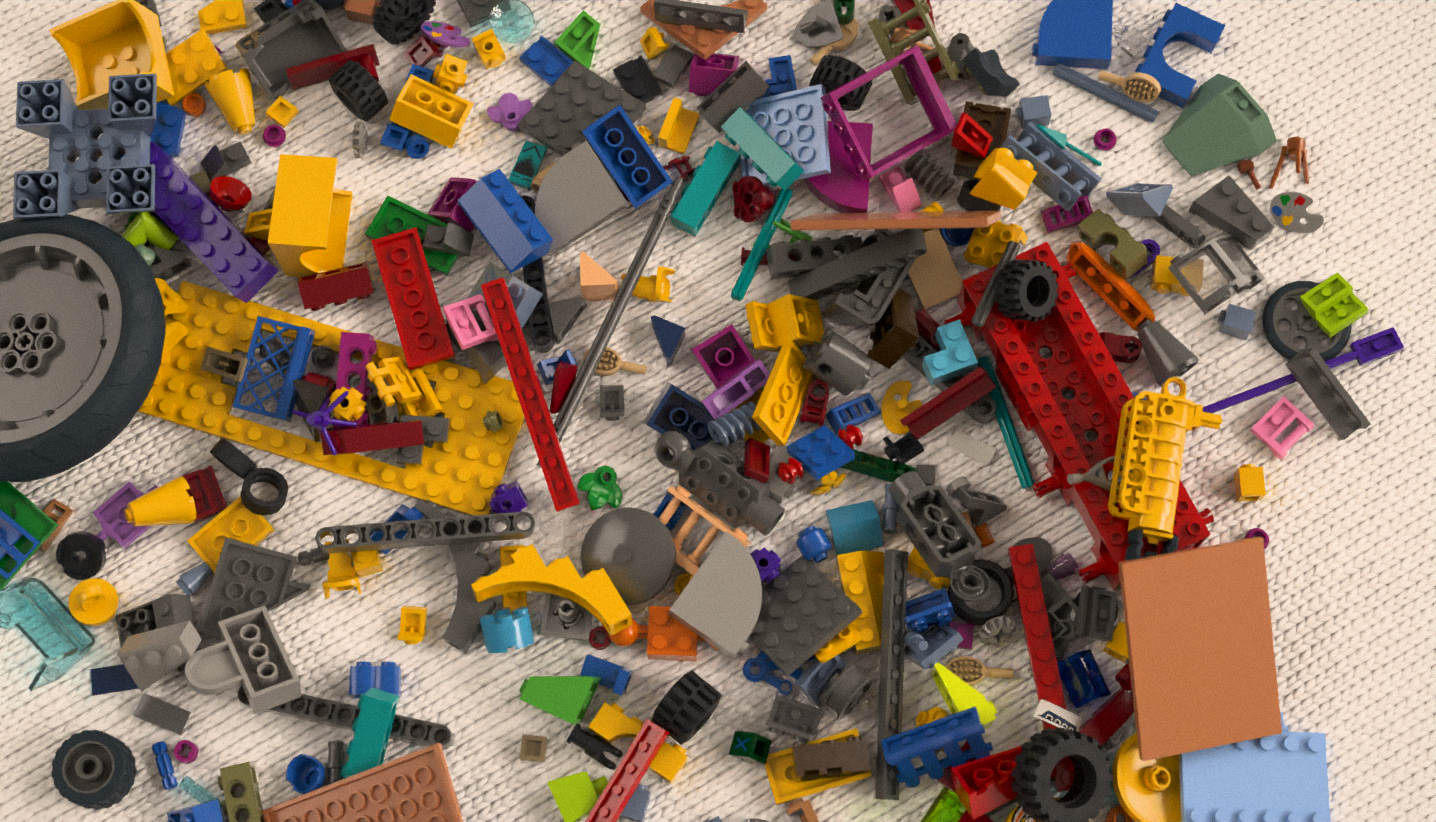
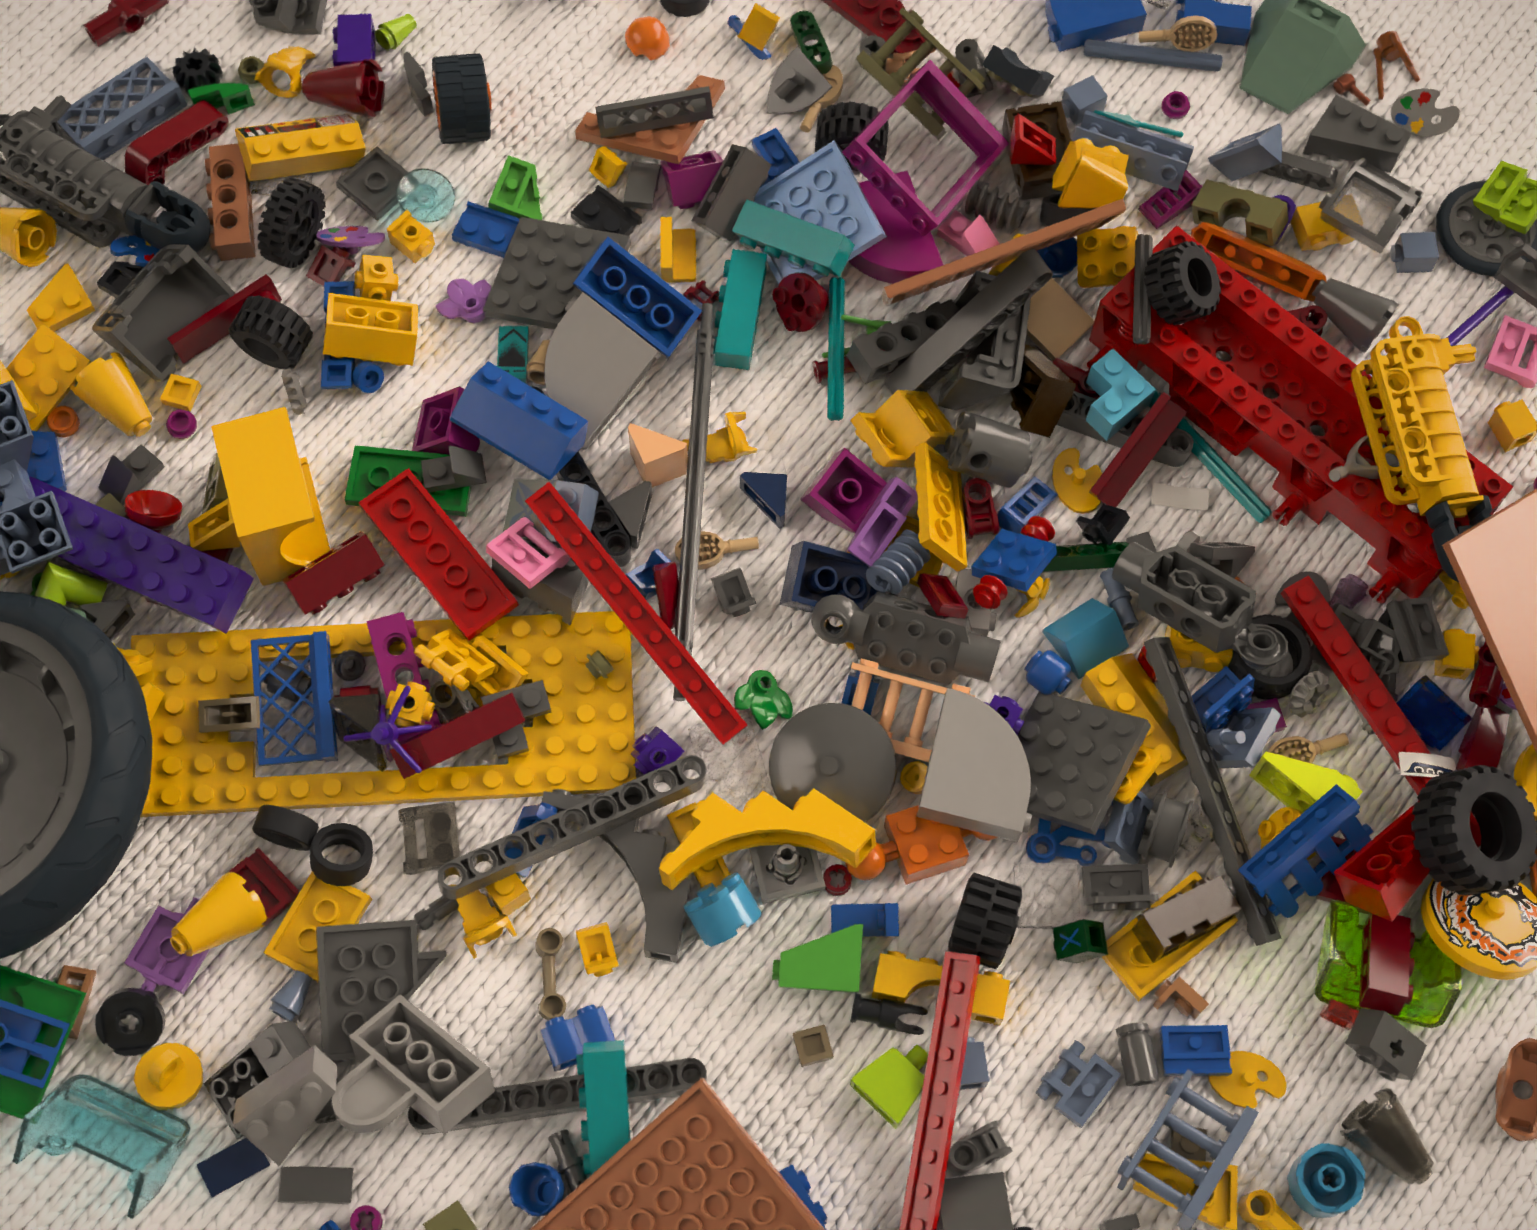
camera: 25 degrees left, 5 degrees down
none -> clear smoke plate [398,802,461,875]
none -> dark tan bar [535,928,566,1020]

